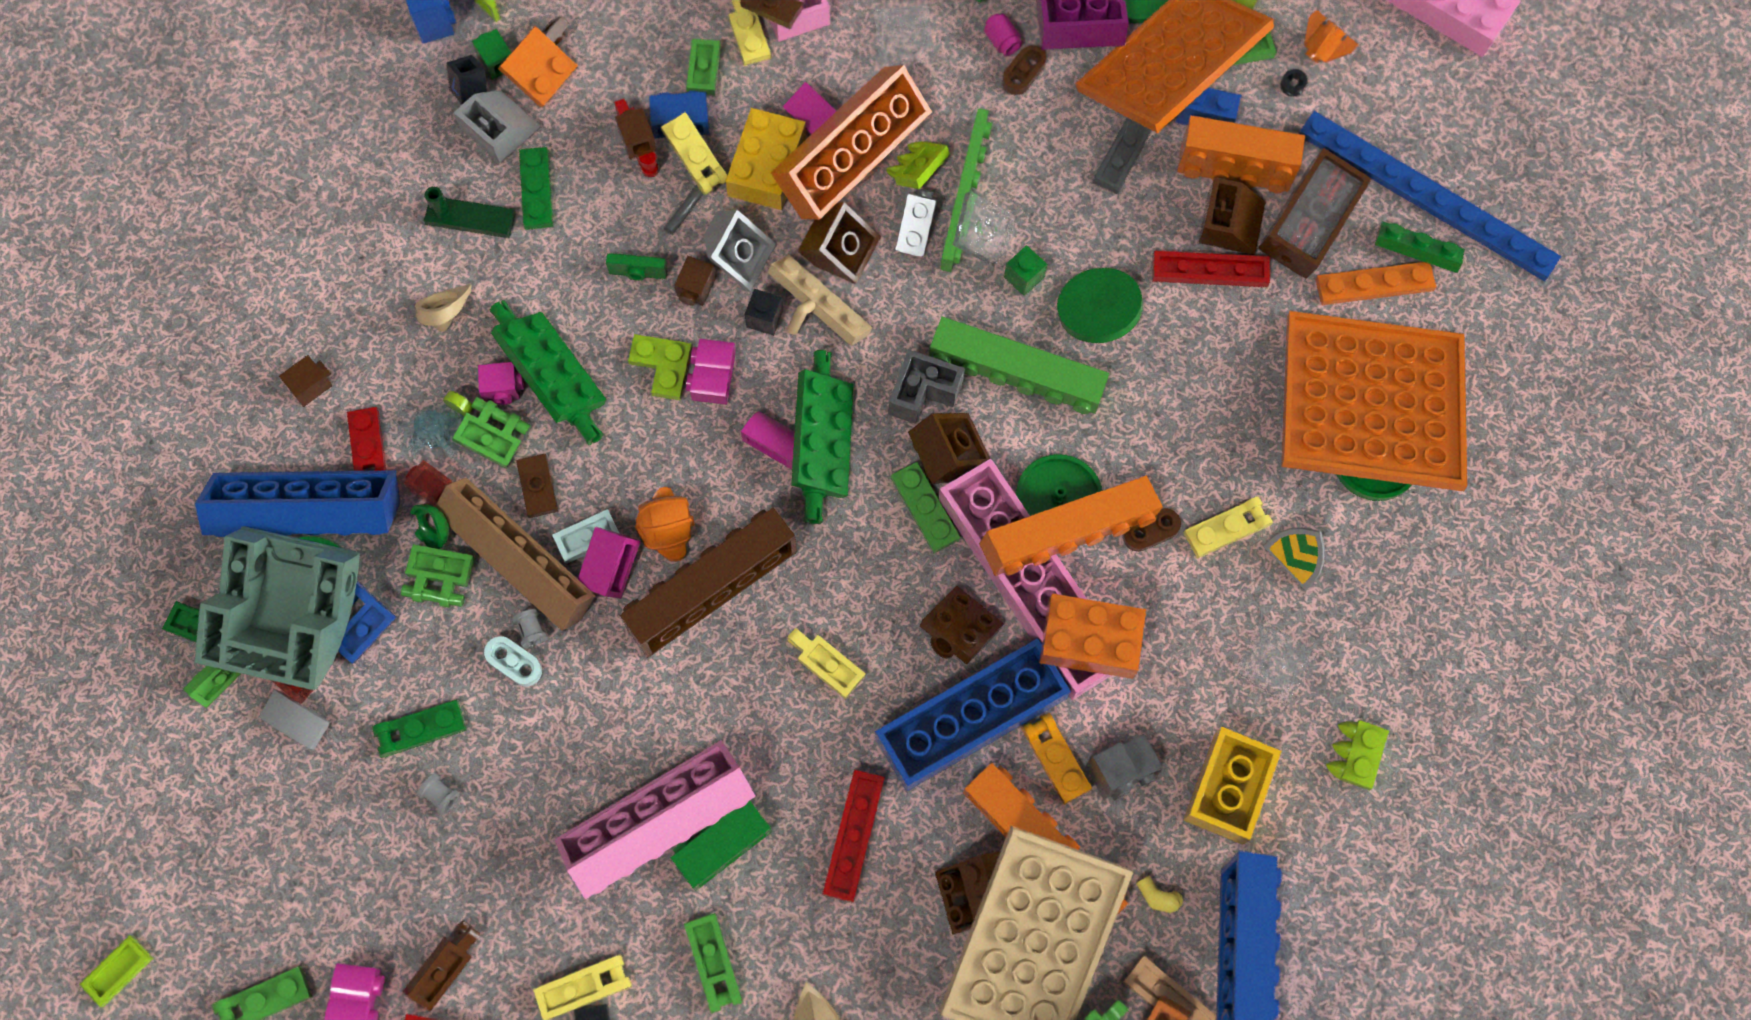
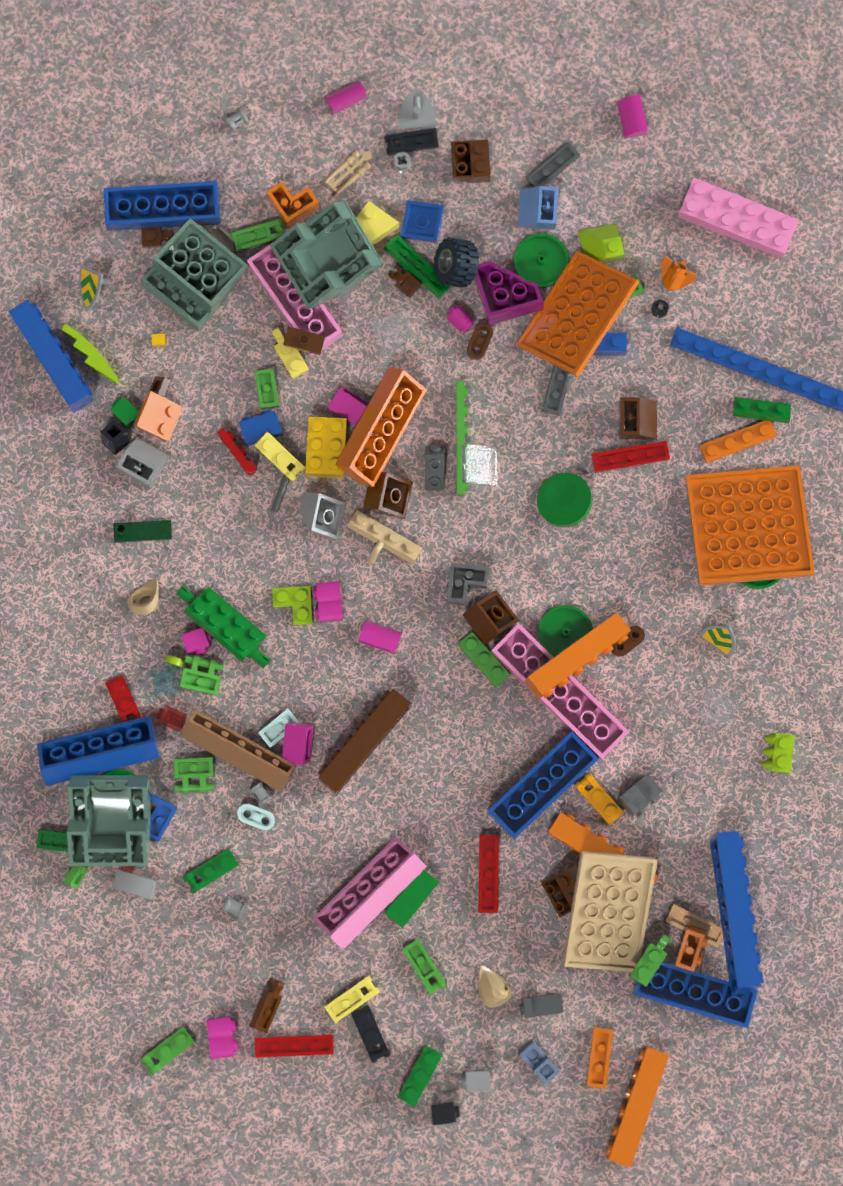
camera: 15 degrees left, 10 degrees up
lime tile [79,935,154,1008] -> none
reddish brown brick [279,355,333,407] -> none
green piece [410,504,450,549] -> none
reddish brown plate [516,453,559,518] -> none
green plate [519,147,554,230] -> none
green plate [606,253,668,281] -> none
reddish brown brick [615,108,657,160] -> none
orange piece [635,487,695,562] -> none
reddish brown brick [674,256,717,306] -> none
black brick [744,288,783,336] -> none
light yellow plate [787,628,866,700] -> none
green plate [791,350,854,525] -> none
lime plate [886,141,950,189] -> none
reddish brown plate [919,586,1004,665] -> none
bright green brick [929,316,1110,414] -> none
green brick [1004,245,1048,296] -> none
orange brick [1039,594,1146,679] -> none
light yellow arm [1136,875,1183,913] -> none
orange brick [1177,116,1305,193] -> none
light yellow plate [1183,496,1273,559] -> none
yellow brick [1183,727,1282,845] -> none
brick [1257,148,1372,279] -> none

